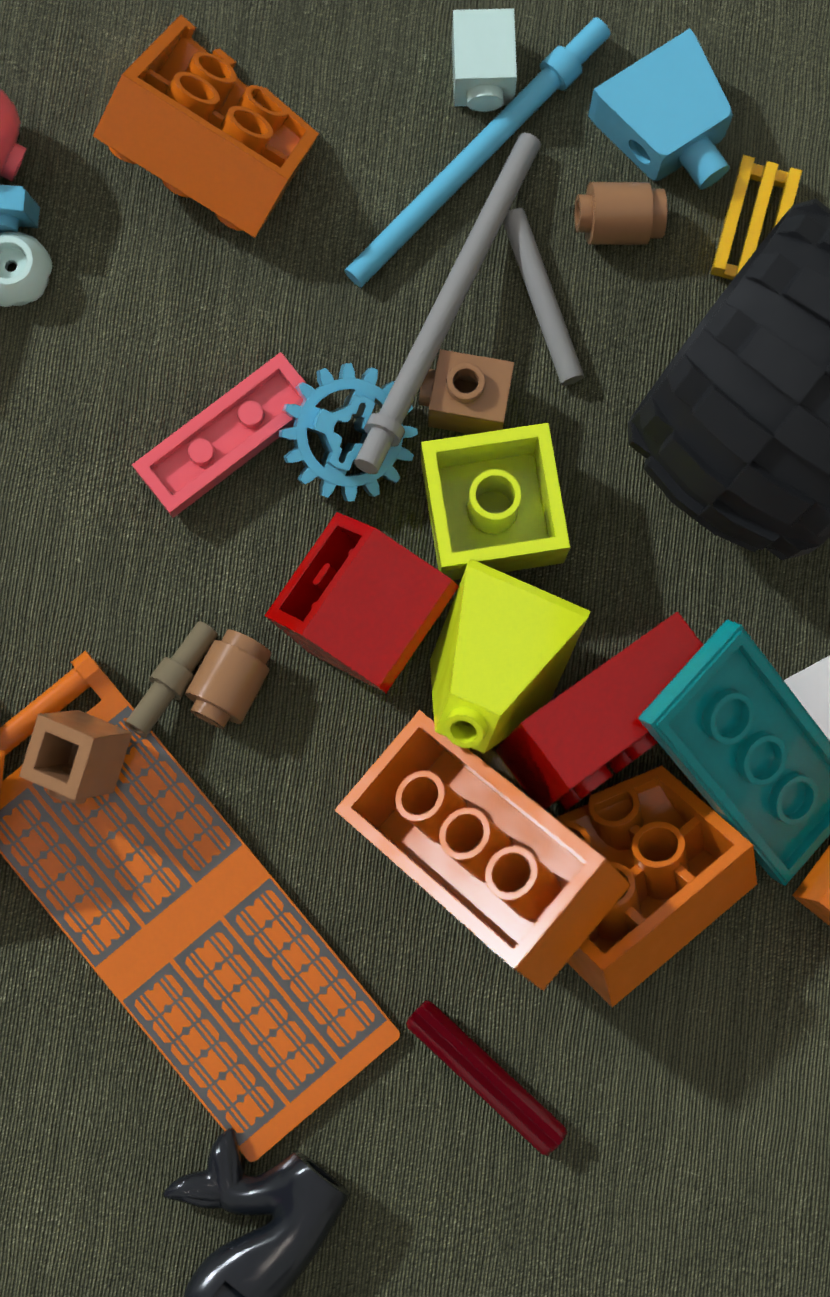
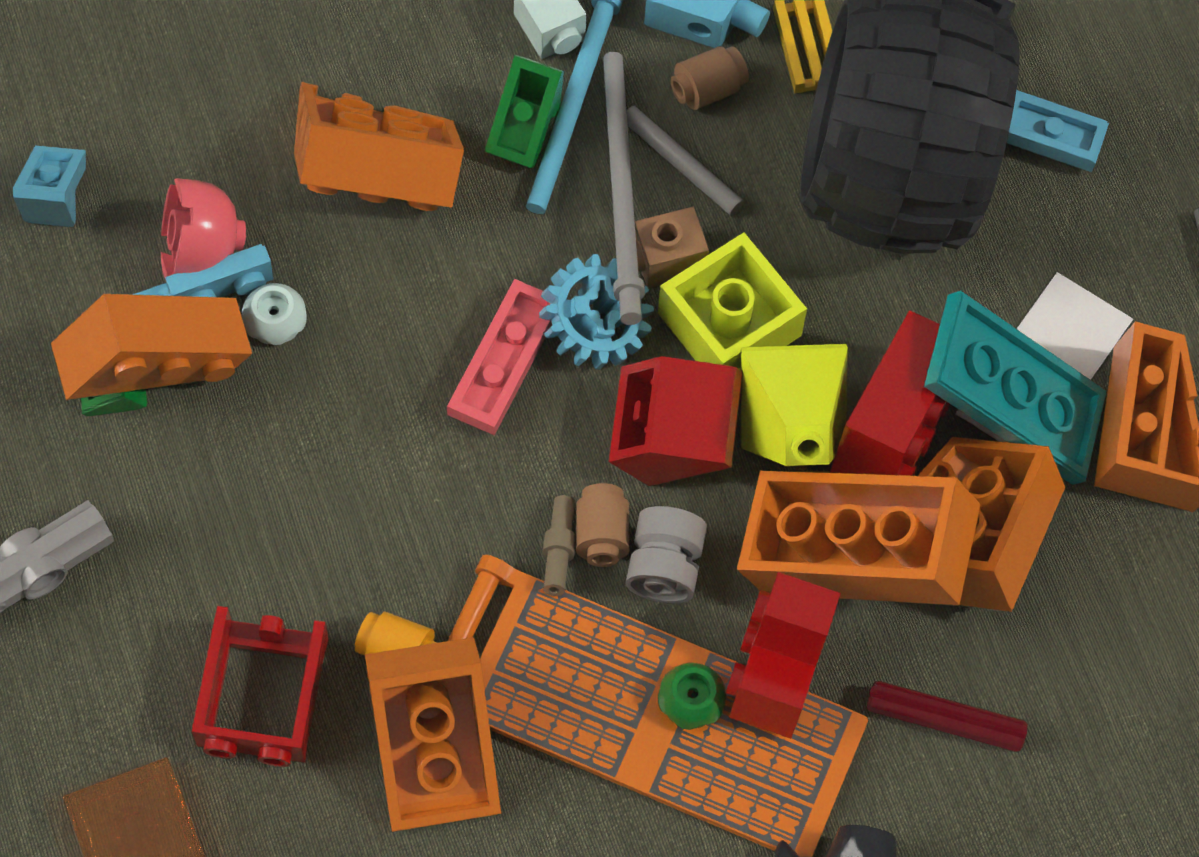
camera: 30 degrees left, 15 degrees down
medium nougat brick [19,710,132,804] -> none
none -> green slope [484,55,564,168]
none -> light grey wheel [626,506,707,603]
none -> green plate [658,662,727,730]
none -> red brick [725,572,841,739]

